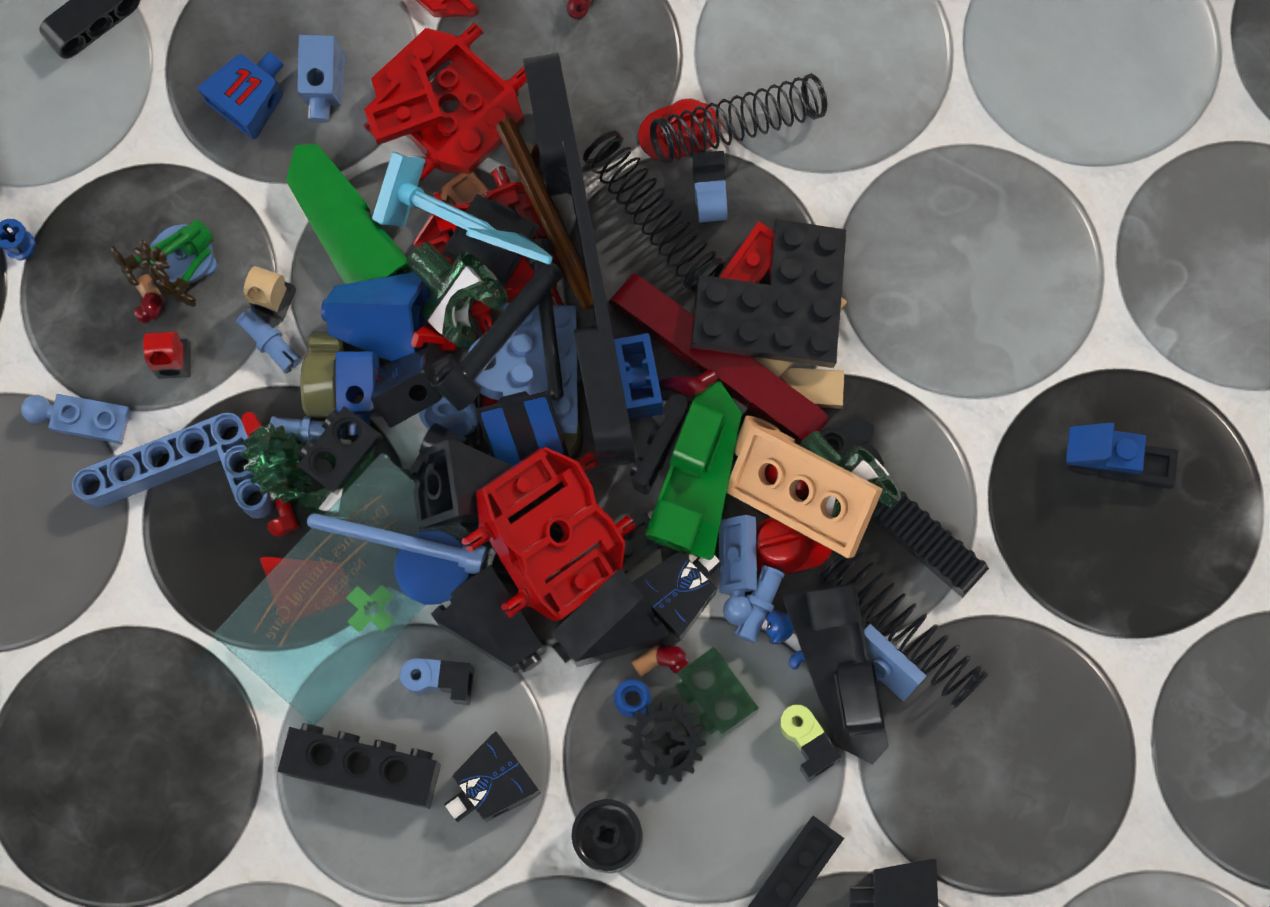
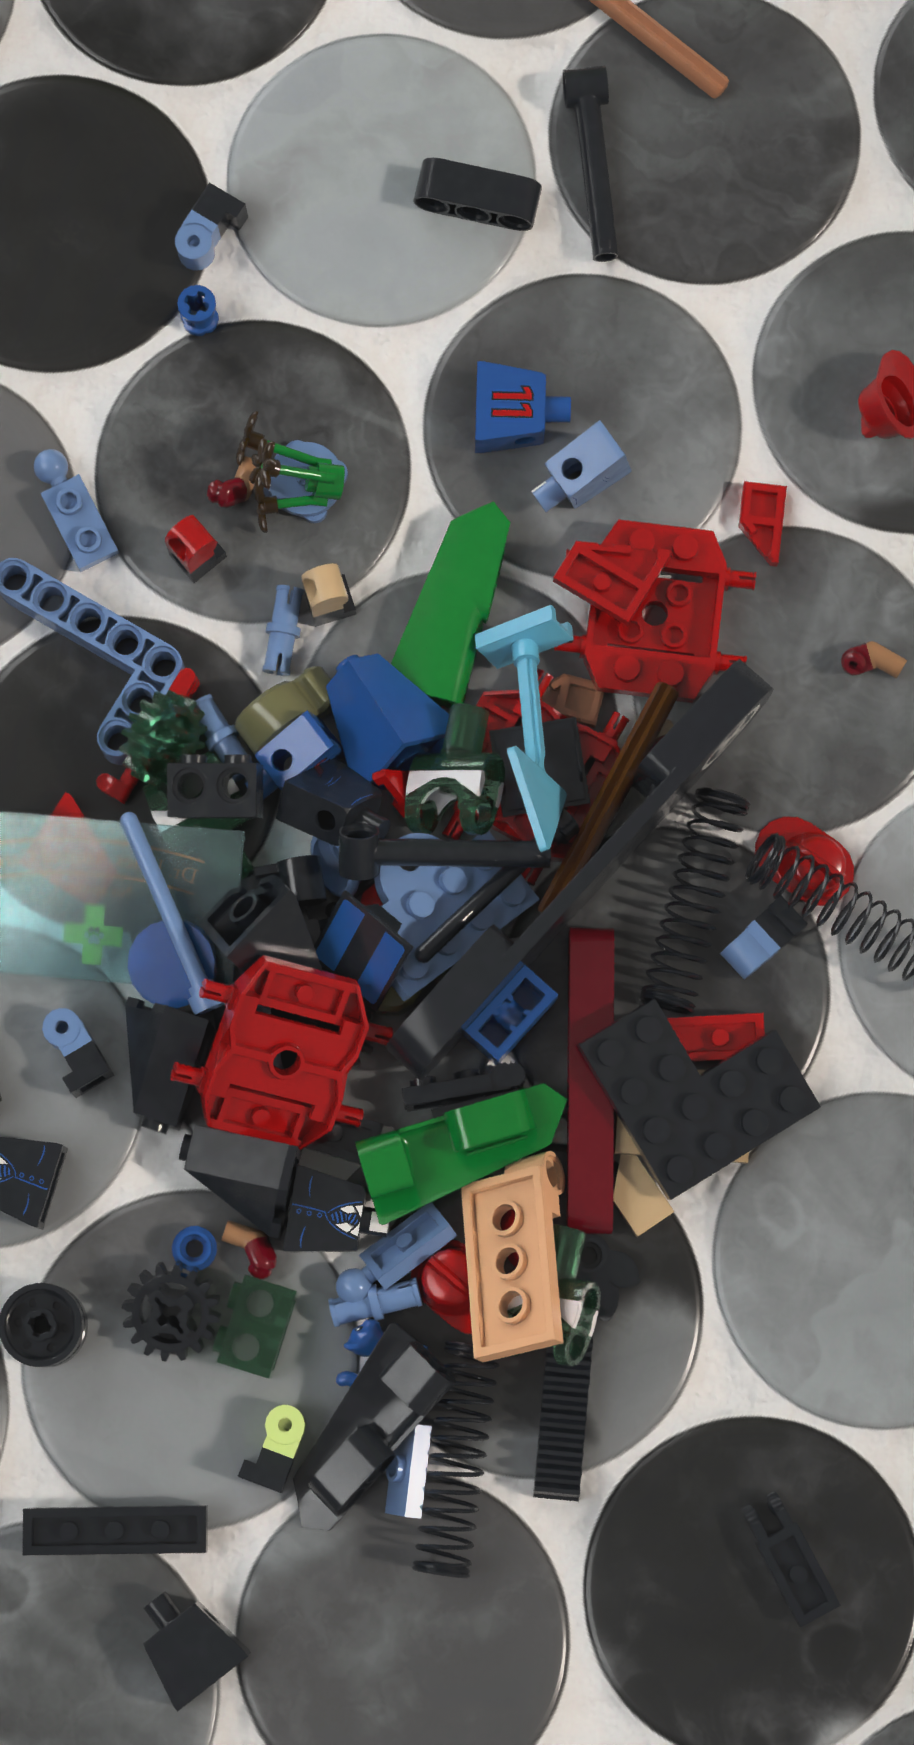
camera: 45 degrees right, 5 degrees up
dark red bar [659,369,718,396] -> none
blue slope [1066,422,1146,474] -> none

